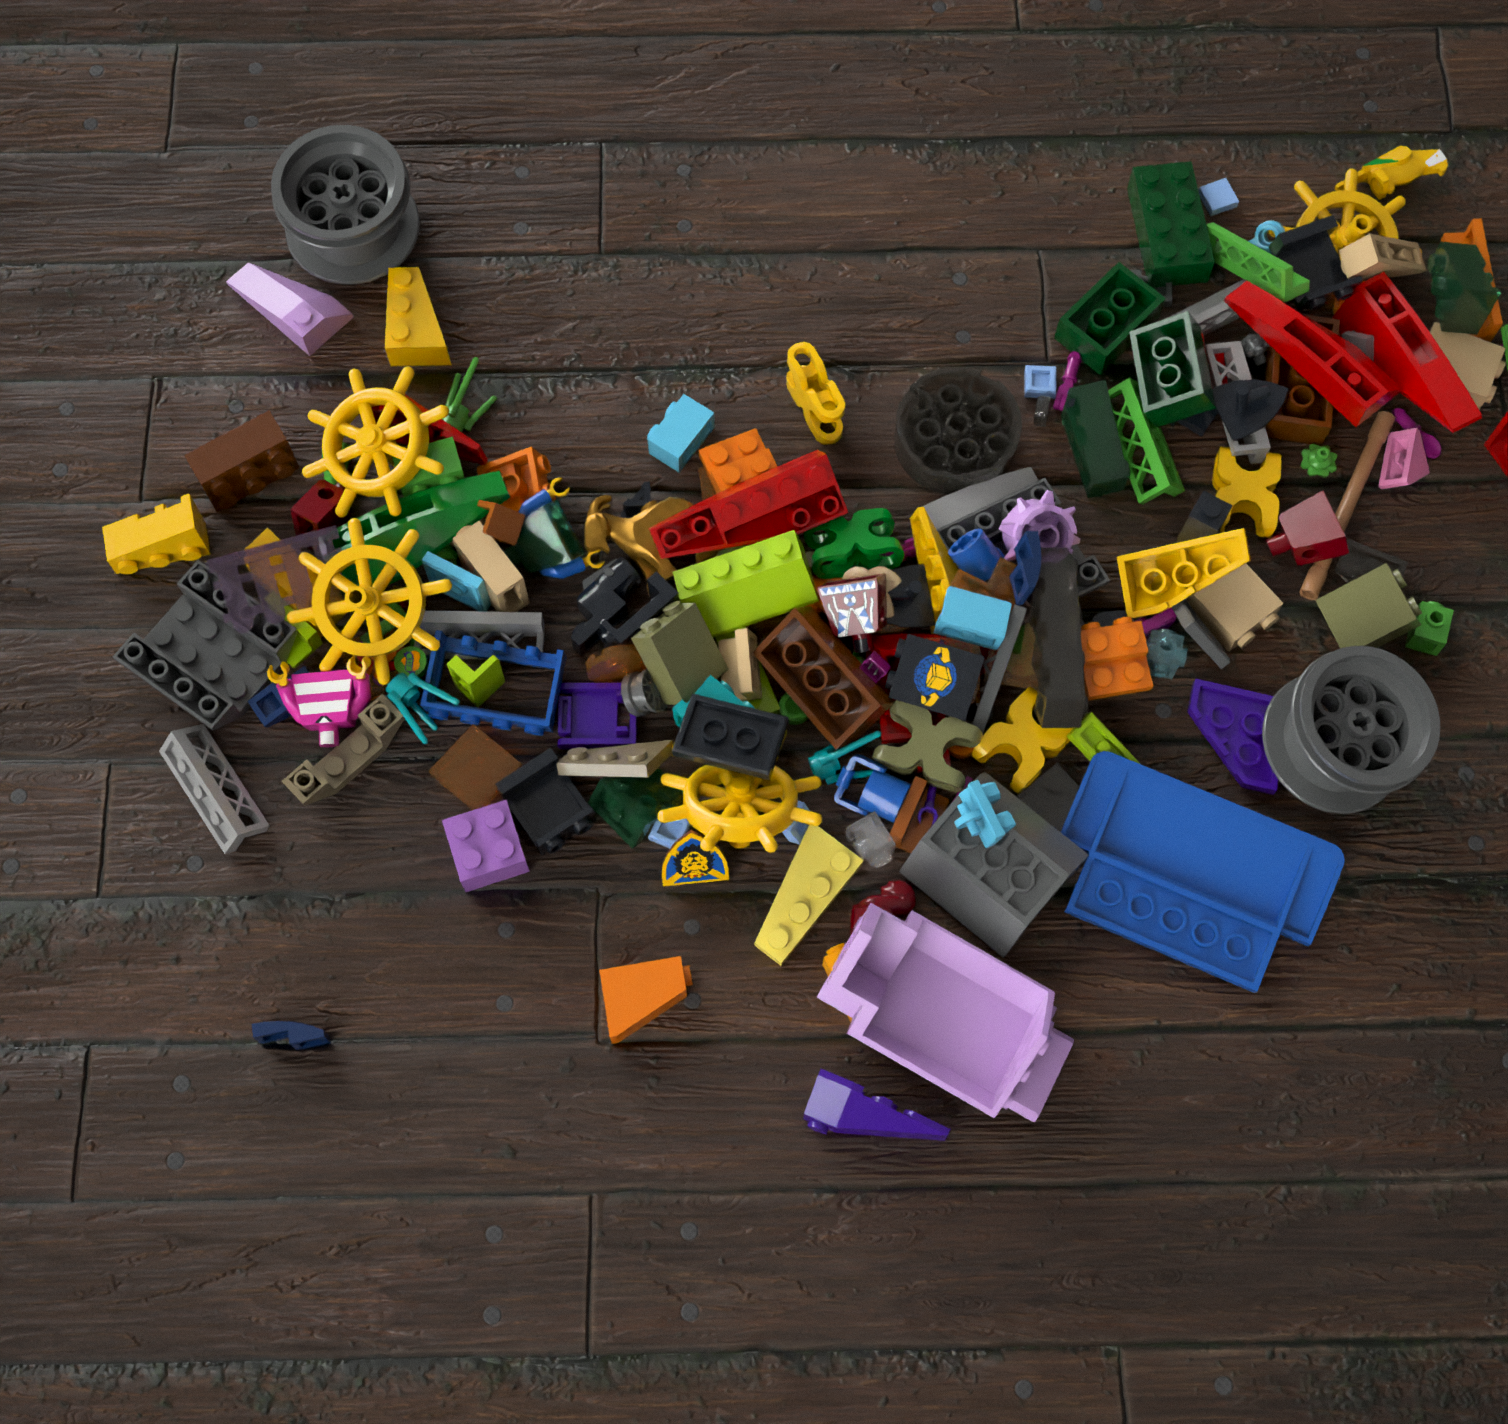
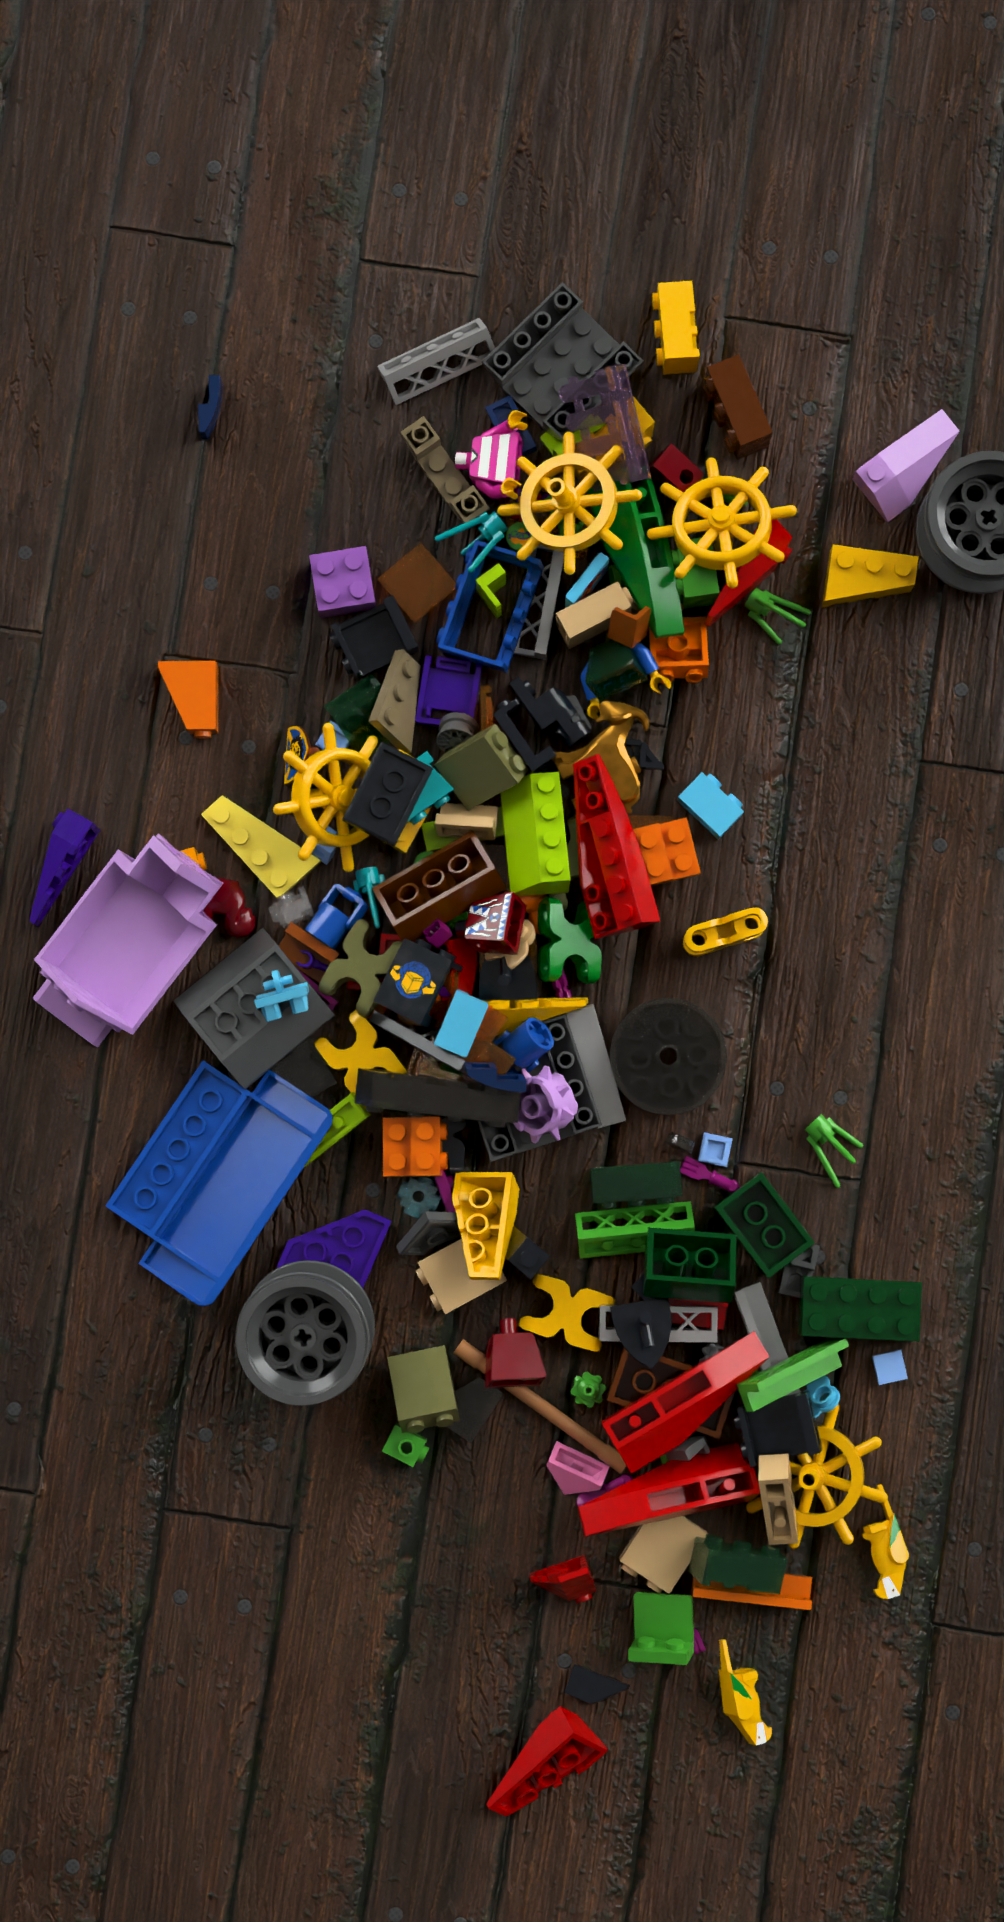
camera: 105 degrees right, 15 degrees up
none -> bright green plant [805,1114,863,1188]

